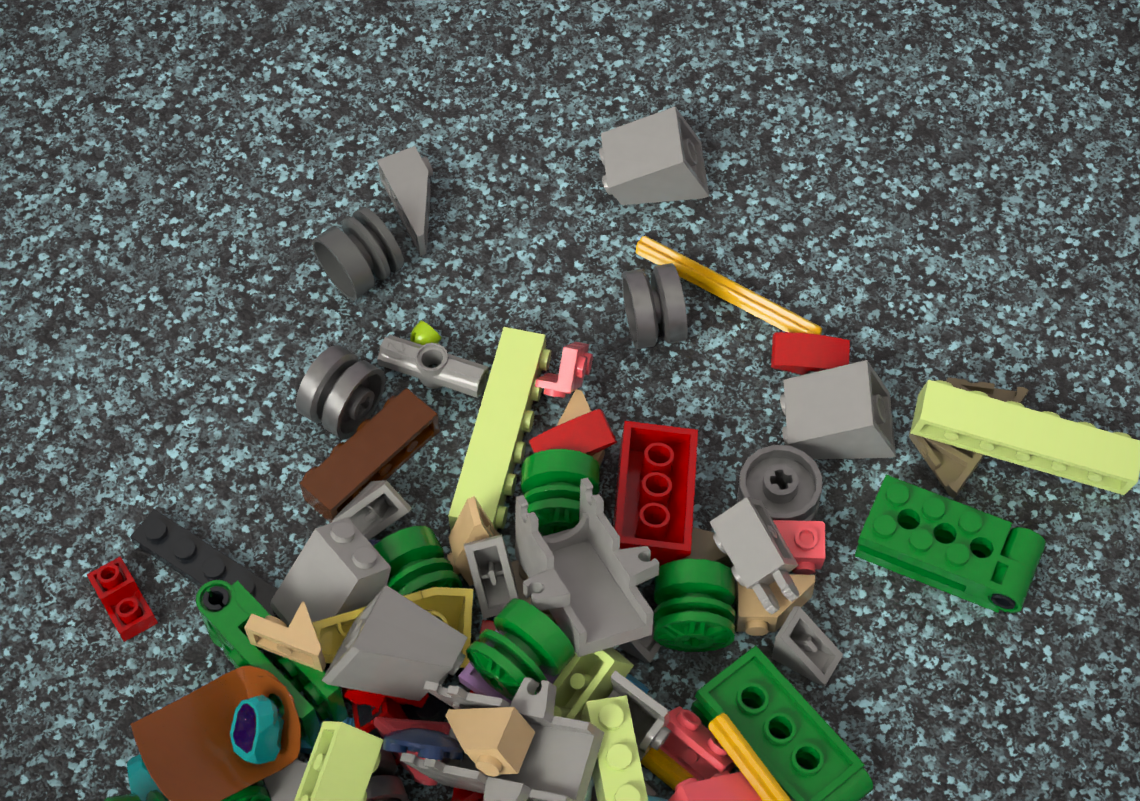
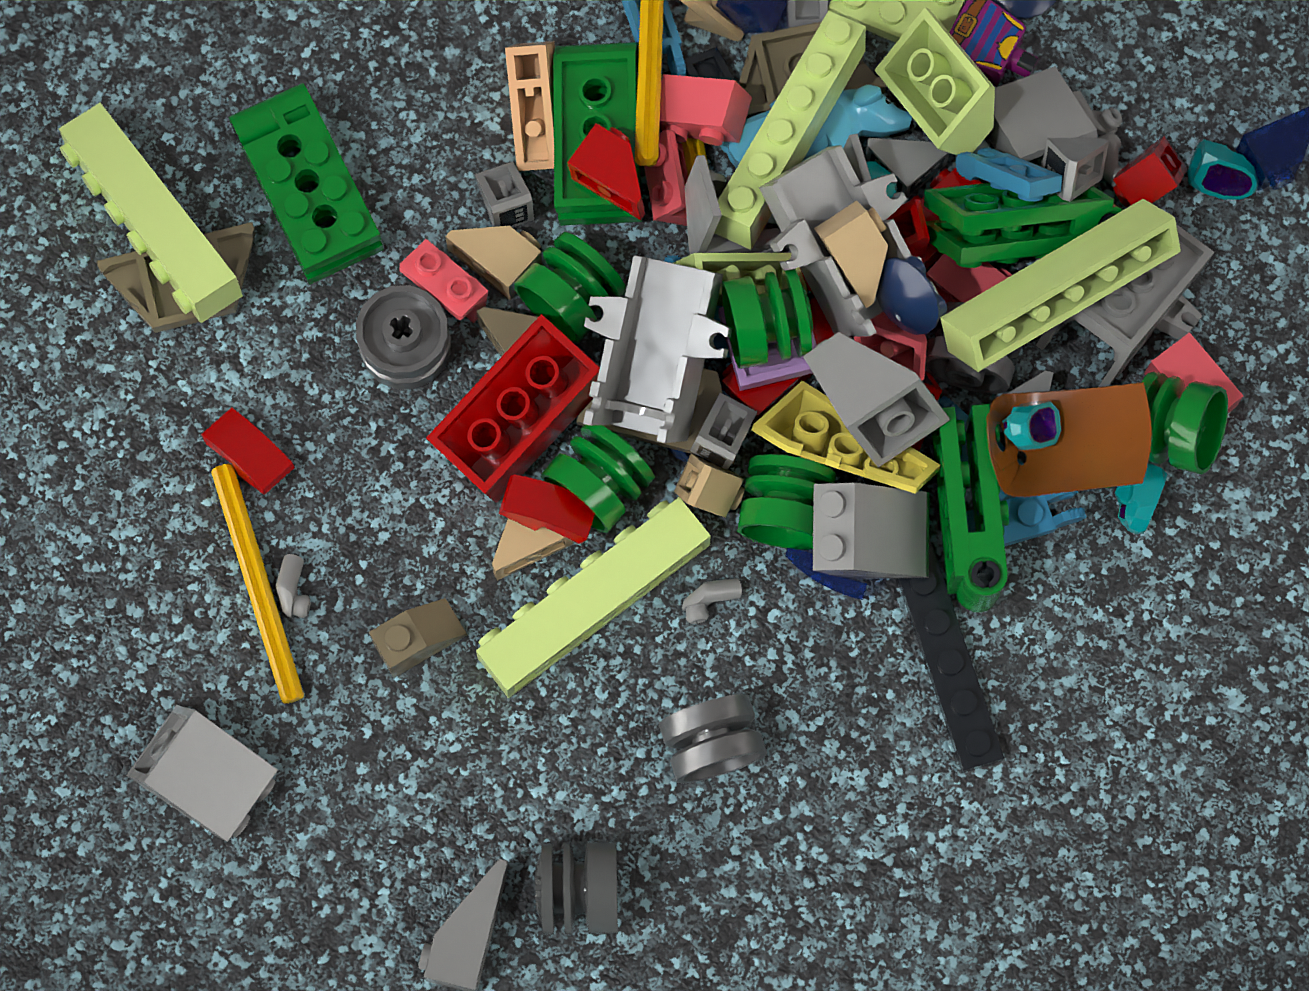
camera: 145 degrees left, 15 degrees up
red slope [87,556,158,642] -> none
tan slope [244,601,326,672] -> none
reddish brown brick [299,388,440,523] -> none
light grey slope [332,480,411,540] -> none
light grey piece [377,334,489,398] -> none
lime hinge [410,320,442,345] -> none
coral bracket [535,341,593,398] -> none
flat silver wheel [622,263,688,349] -> none
light grey hinge [710,497,800,615] -> none
light grey slope [780,360,896,459] -> none
none -> light grey arm [276,554,311,618]
none -> dark tan slope [369,598,467,678]
none -> light nougat slope [505,41,555,171]
none -> red slope [567,123,645,220]
none -> light grey arm [682,578,742,624]

